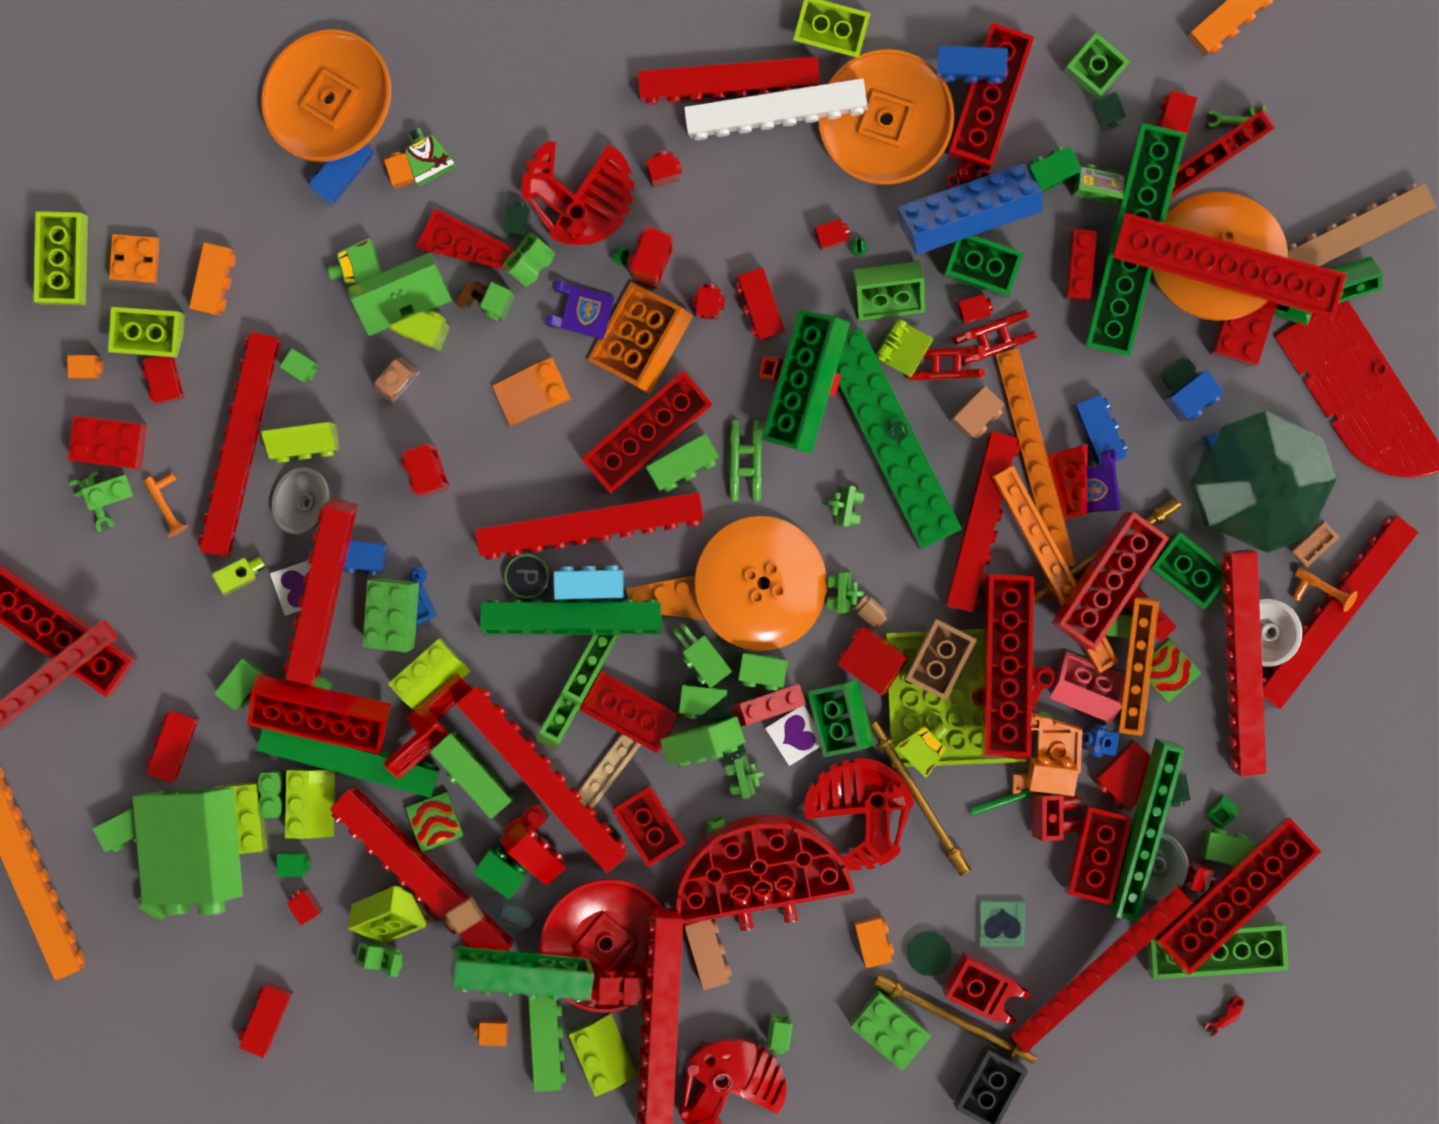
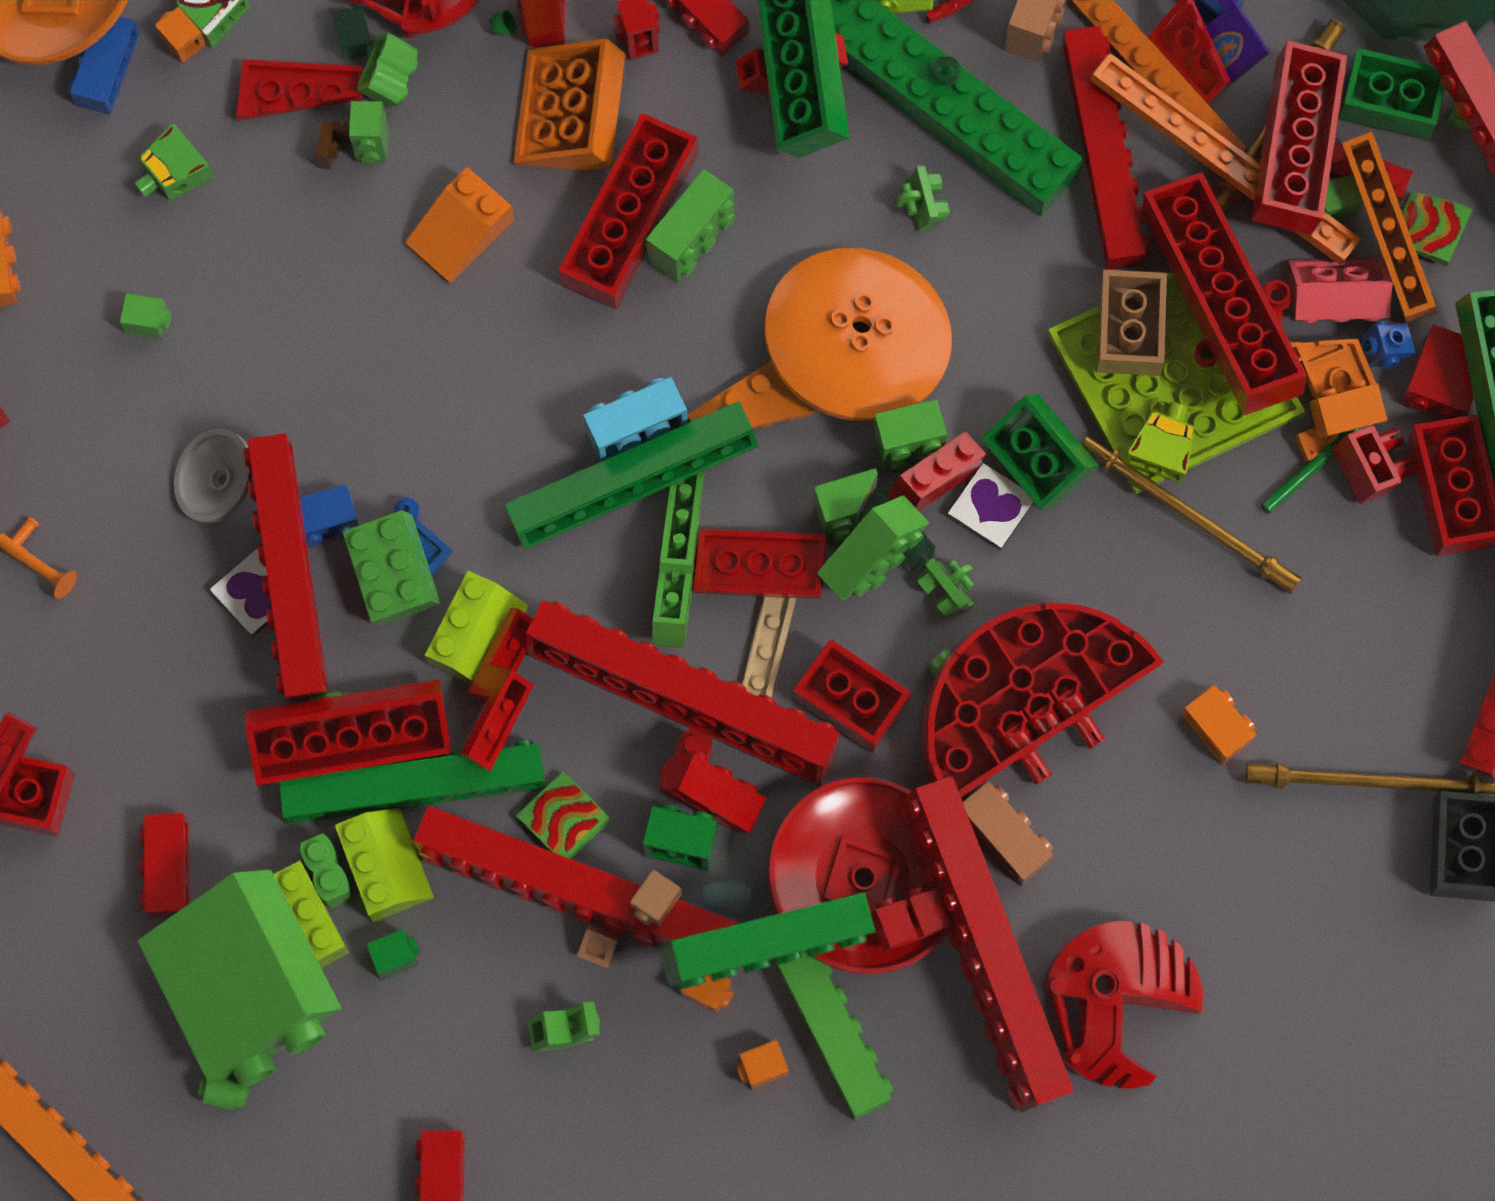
camera: 20 degrees left, 15 degrees down
bright green brick [93,808,137,853] -> none
red brick [198,331,281,557] -> none
lime torso [212,556,266,596] -> none
bright green piece [214,658,267,711] -> none
lime slope [261,422,340,463] -> none
red brick [286,888,323,926] -> none
bright green brick [348,252,452,336] -> none
lime slope [348,886,426,944] -> none
nougat torso [374,357,420,404] -> none
lime slope [390,310,450,351] -> none
red brick [401,443,450,497] -> none
bright green brick [431,730,515,819] -> none
red brick [475,492,704,560] -> none
black tile [505,554,550,599] -> none
dark purple flag [545,280,614,340] -> none
lime slope [569,1013,637,1097] -> none
bright green brick [673,622,732,688] -> none
bright green piece [730,420,762,501] -> none
bright green brick [766,1013,793,1054] -> none
red piece [804,758,914,871] -> none
bright green hips [827,573,864,613] -> none
red brick [837,627,910,695] -> none
bright green brick [849,989,931,1071] -> none
medium nougat brick [854,595,888,627] -> none
clear green tile [907,931,952,976] -> none
red brick [942,951,1031,1025] -> none
clear green tile [980,901,1026,947] -> none

